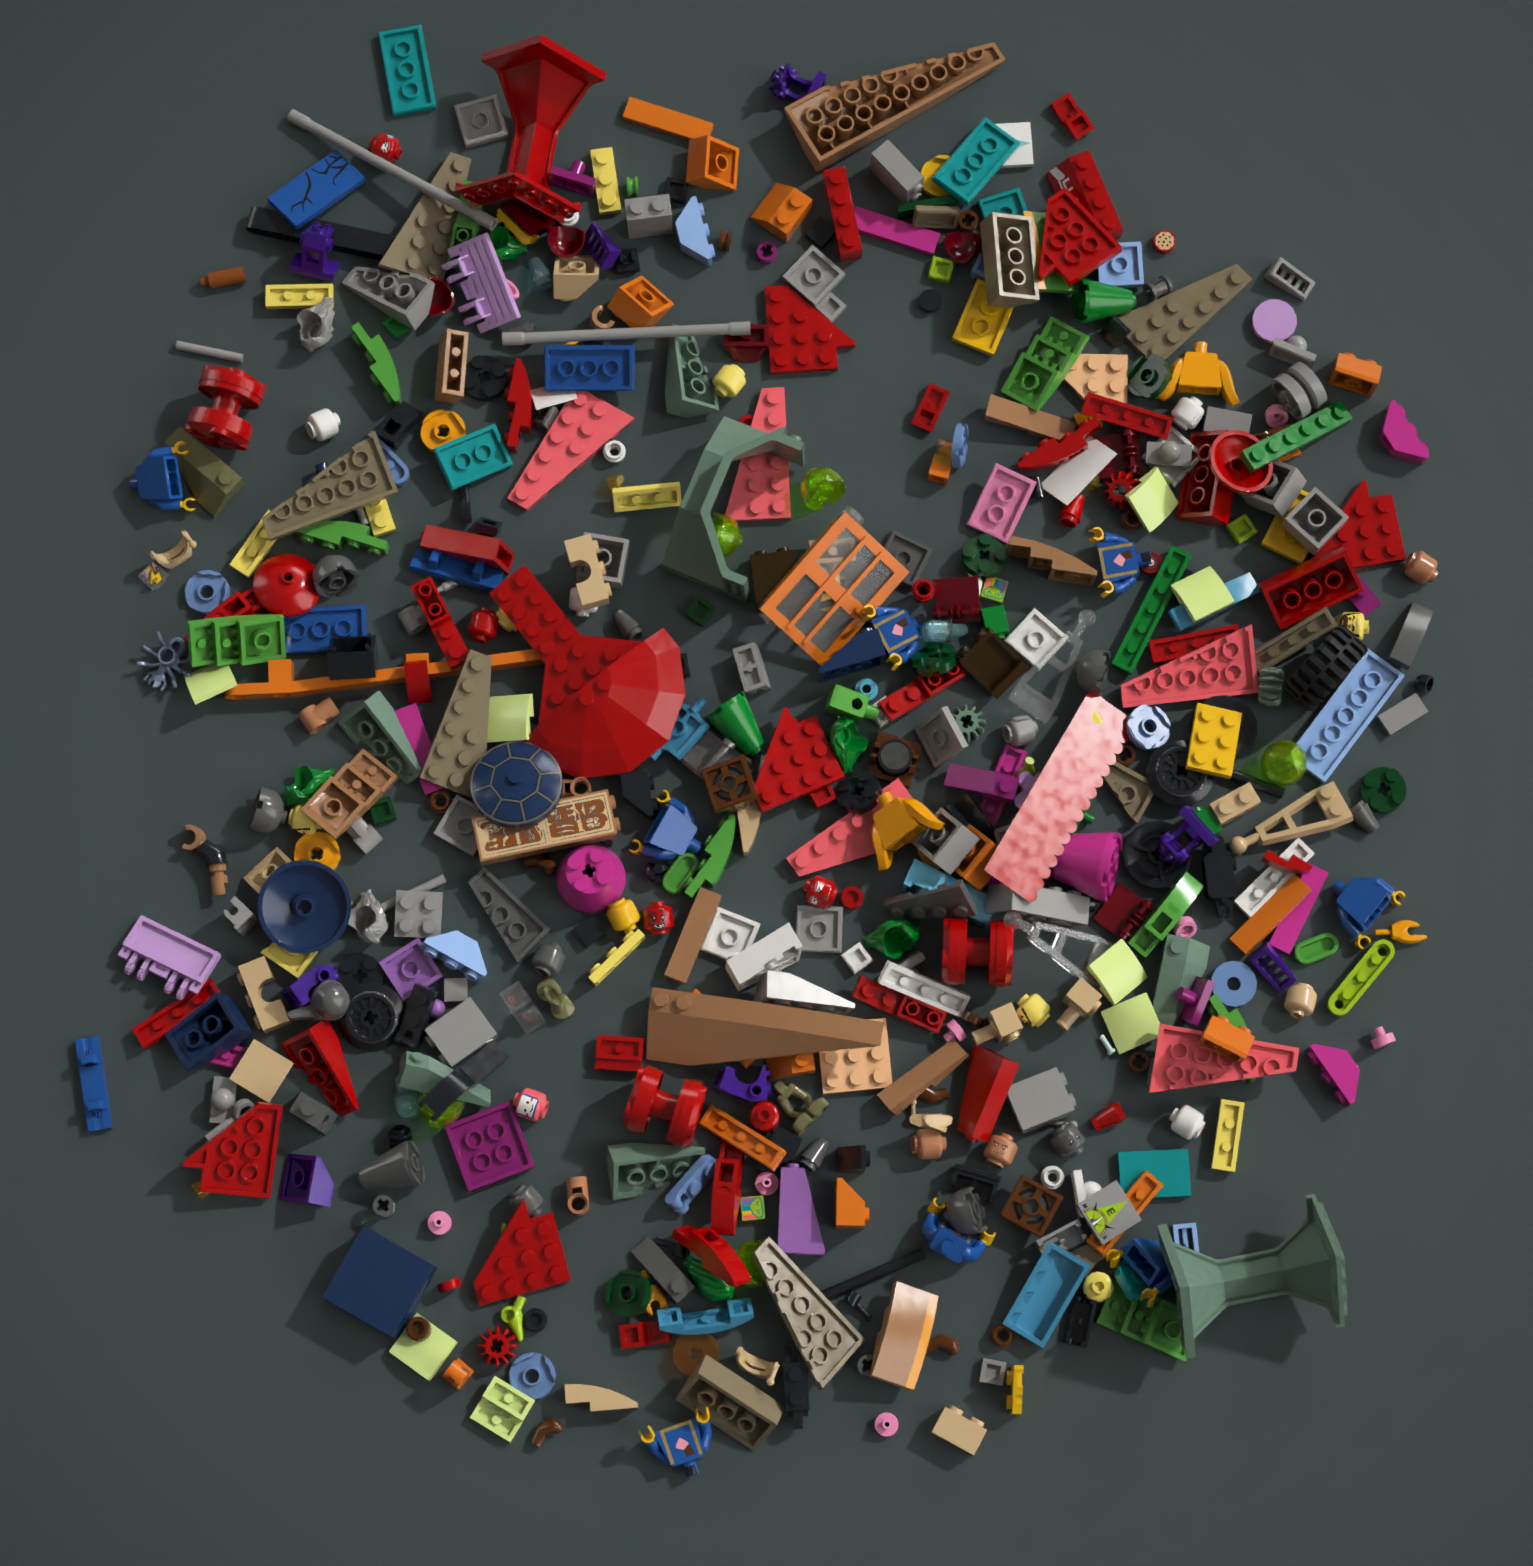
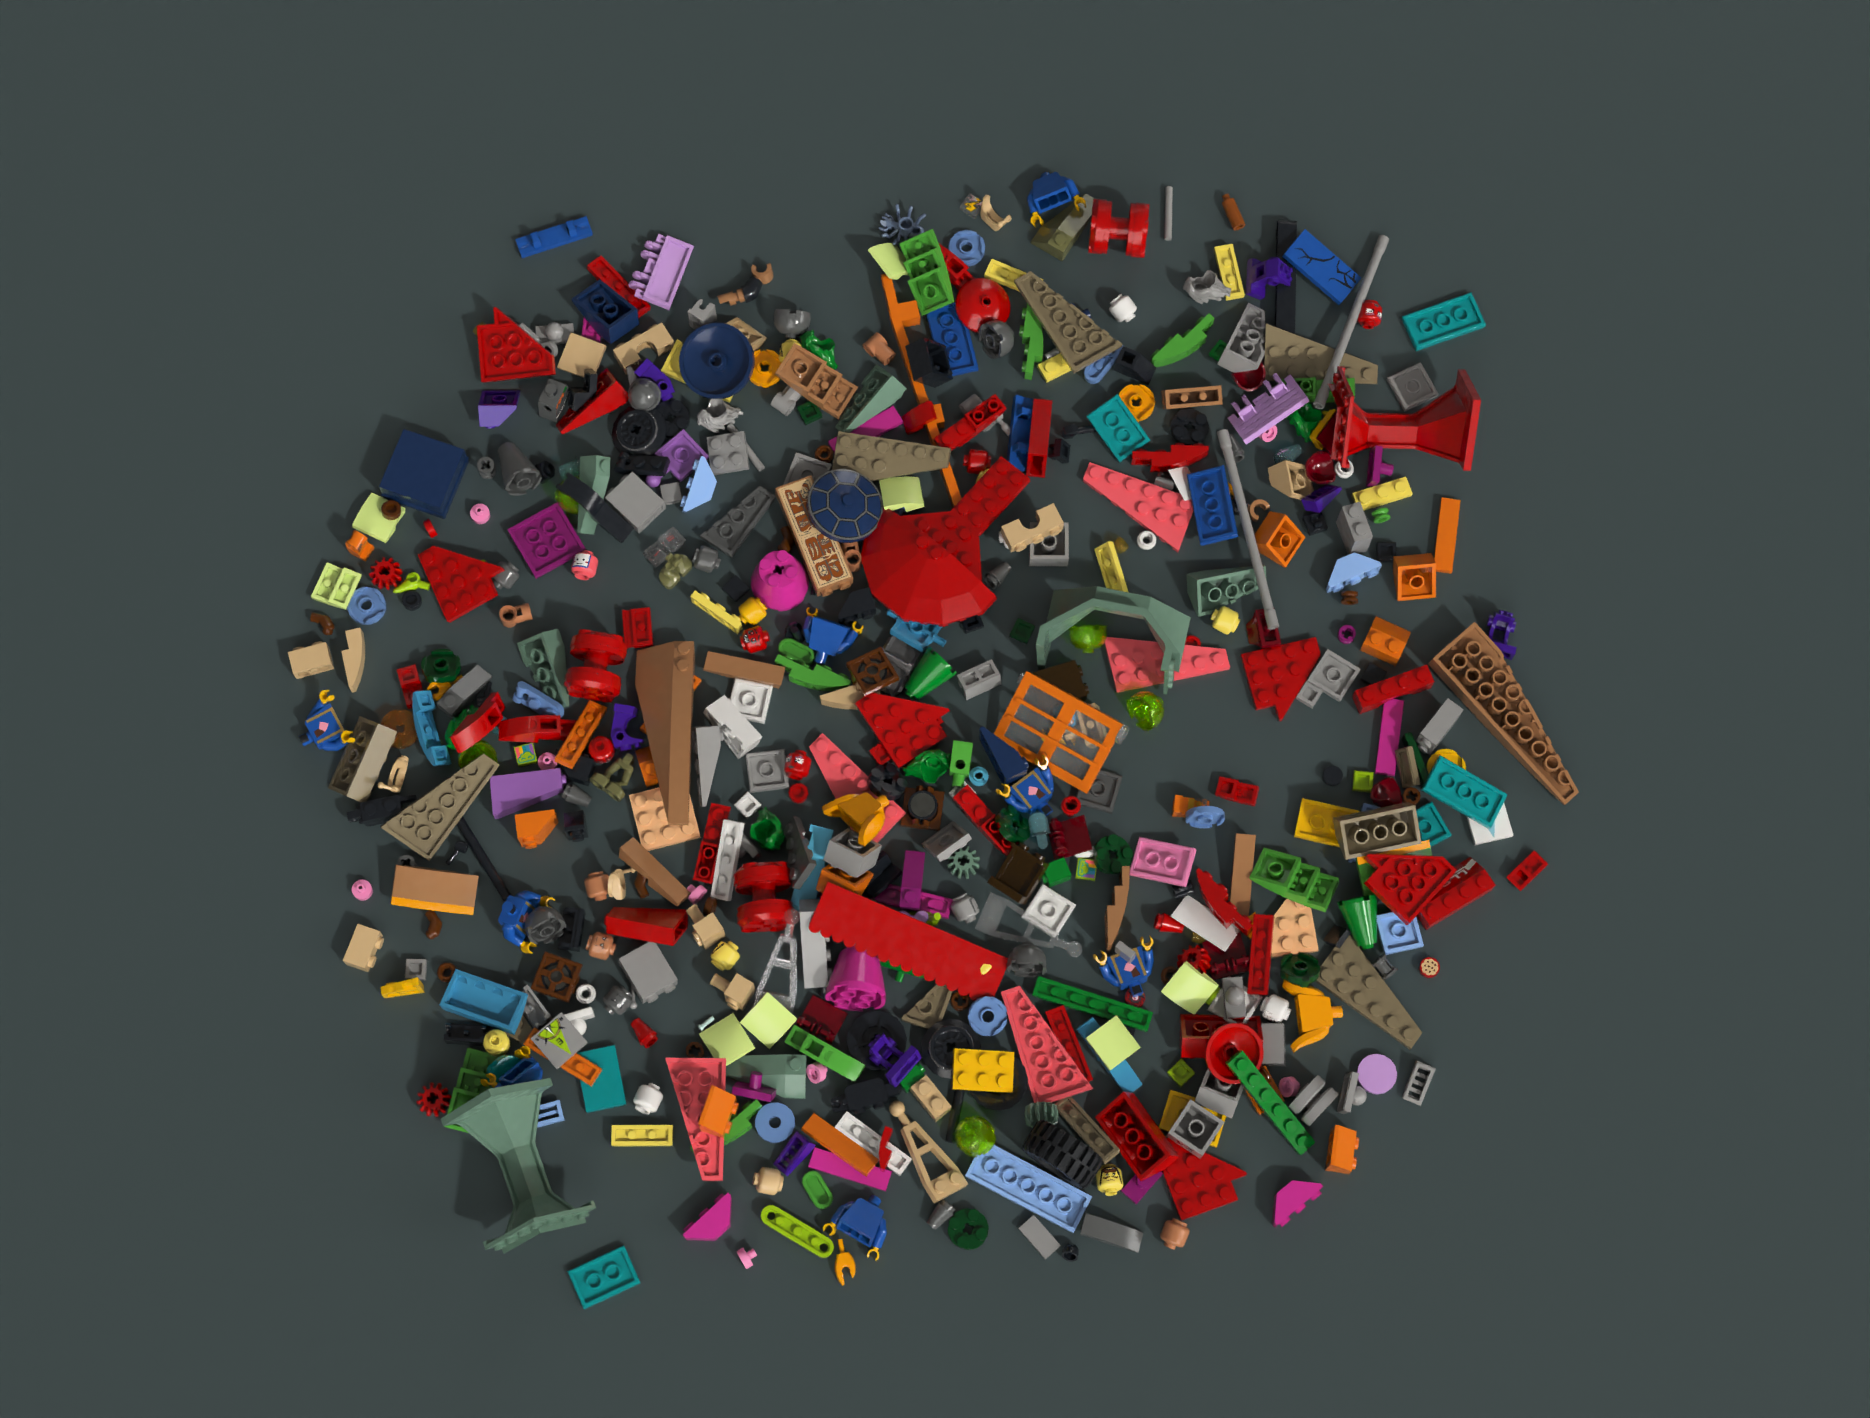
camera: 80 degrees right, 5 degrees down
none -> tan brick [288,641,334,679]
none -> red gear [417,1082,452,1117]
none -> teal tile [567,1245,641,1310]
none -> black slope [568,369,598,411]
none -> light grey tile [1115,941,1136,964]

